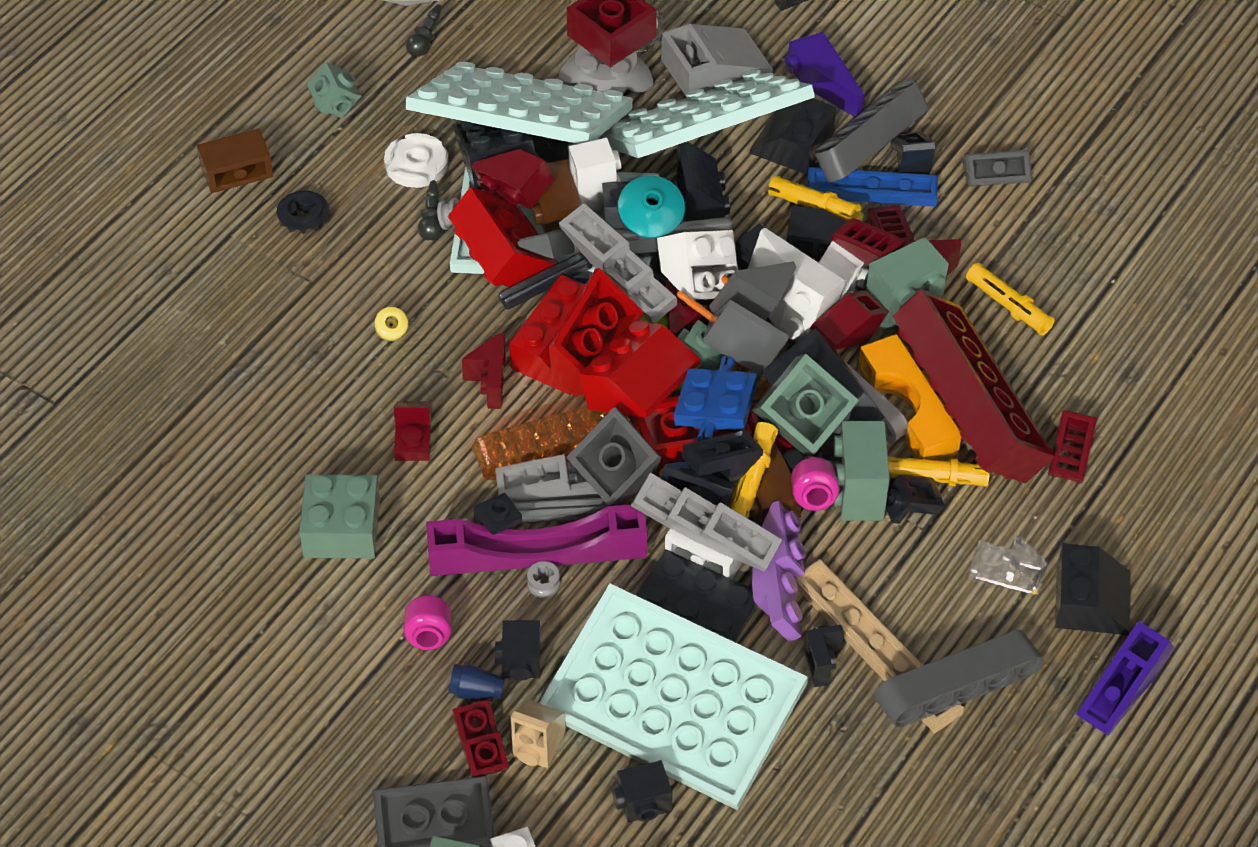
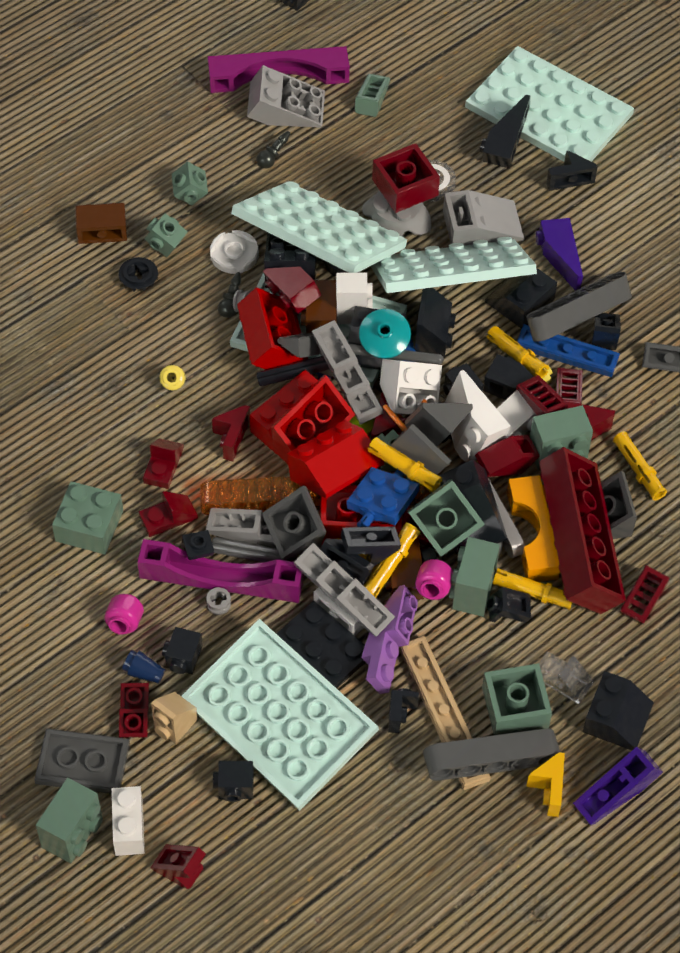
camera: 15 degrees right, 5 degrees up
none -> dark red slope [138,491,198,538]
none -> sand green brick [144,213,188,257]
none -> yellow pin [368,437,442,492]
none -> sand green brick [482,663,552,736]
none -> yellow slope [526,752,565,817]
none -> dark grey slope [601,471,637,539]

